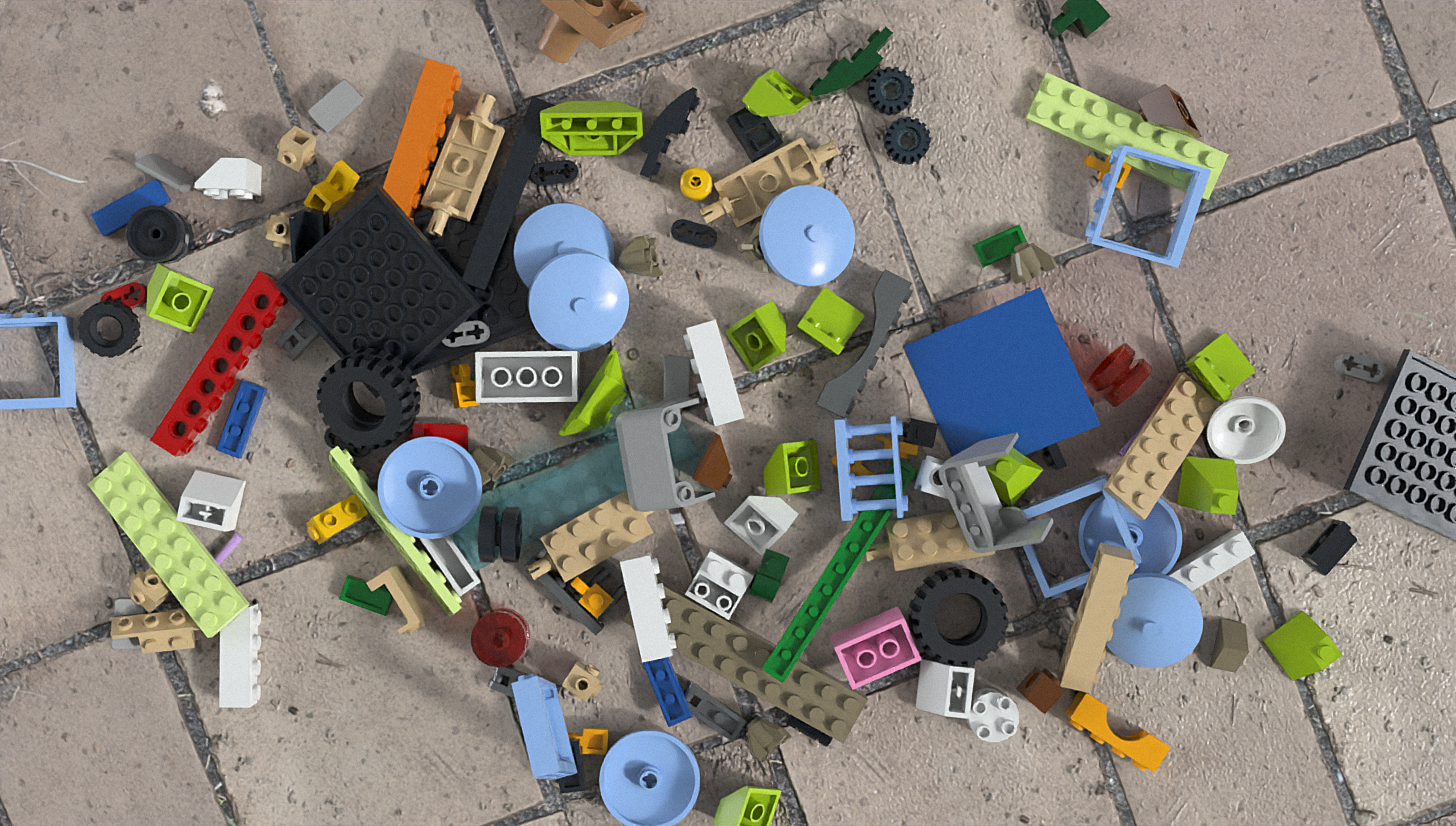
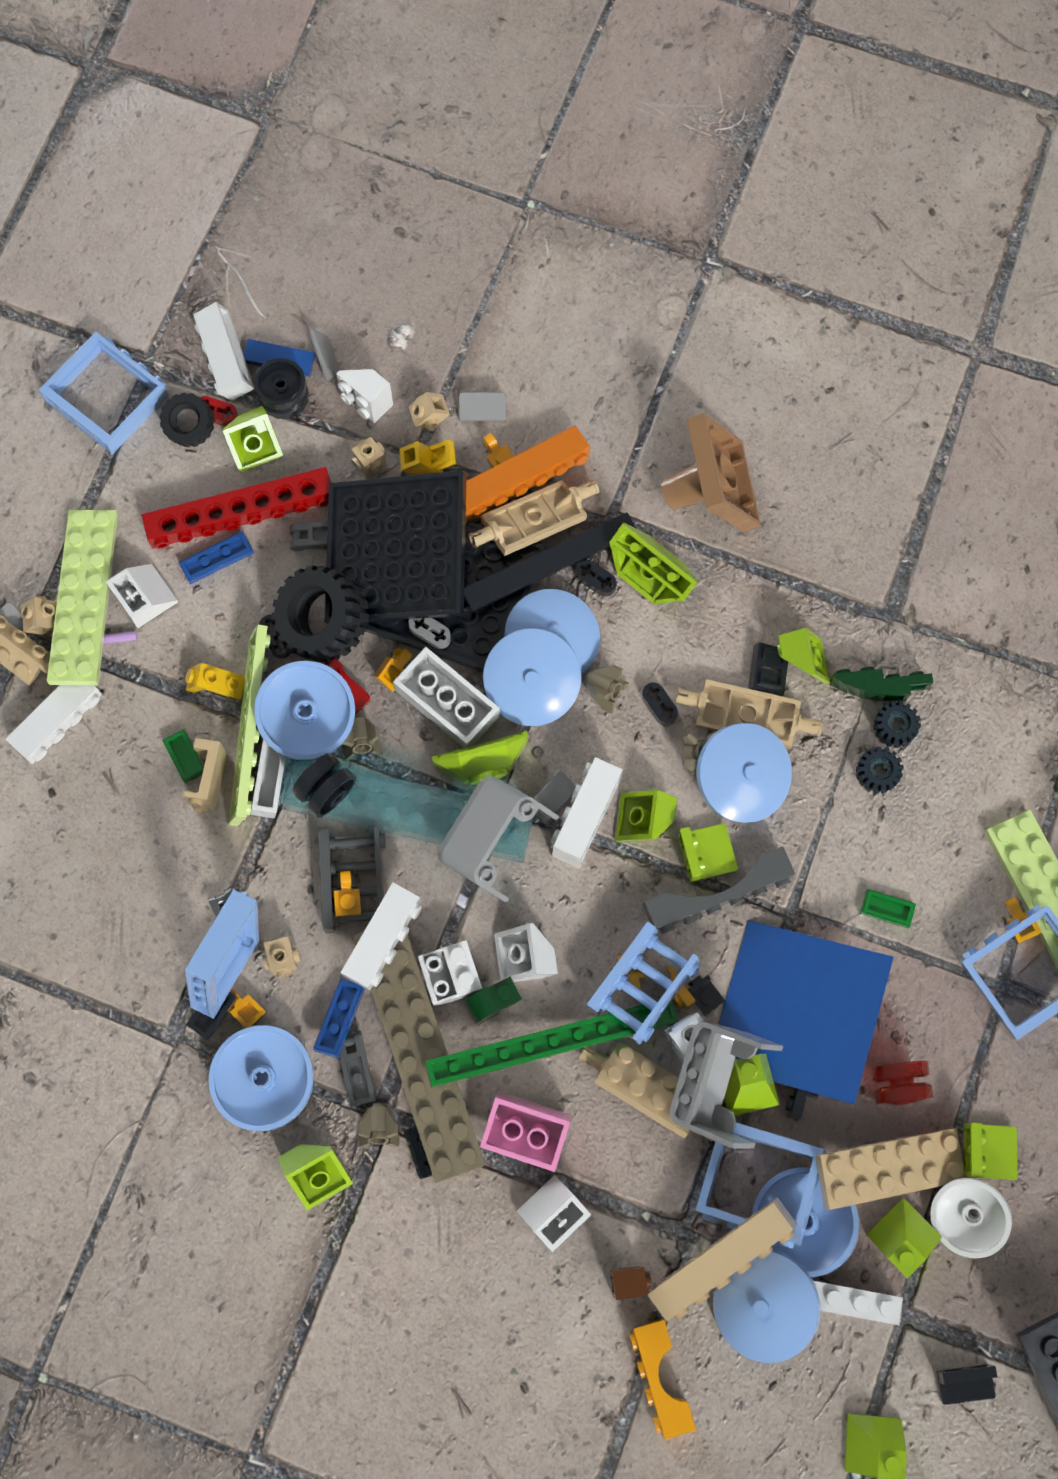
camera: 40 degrees right, 15 degrees down
black panel [289,207,330,263] -> none
clear red wheel [470,608,531,668] -> none
tan plate [526,490,657,583] -> none
black slope [640,87,700,182] -> none
yellow head [680,167,712,202] -> none
reddish brown slope [692,433,733,491] -> none
lime slope [763,440,821,495] -> none
black tyre [908,567,1009,667] -> none
white brick [966,687,1019,742] -> none
dark tan brick [1011,241,1057,285] -> none
dark tan slope [1210,619,1249,673] -> none
none -> white brick [193,302,255,401]
none -> light orange plate [483,433,514,468]

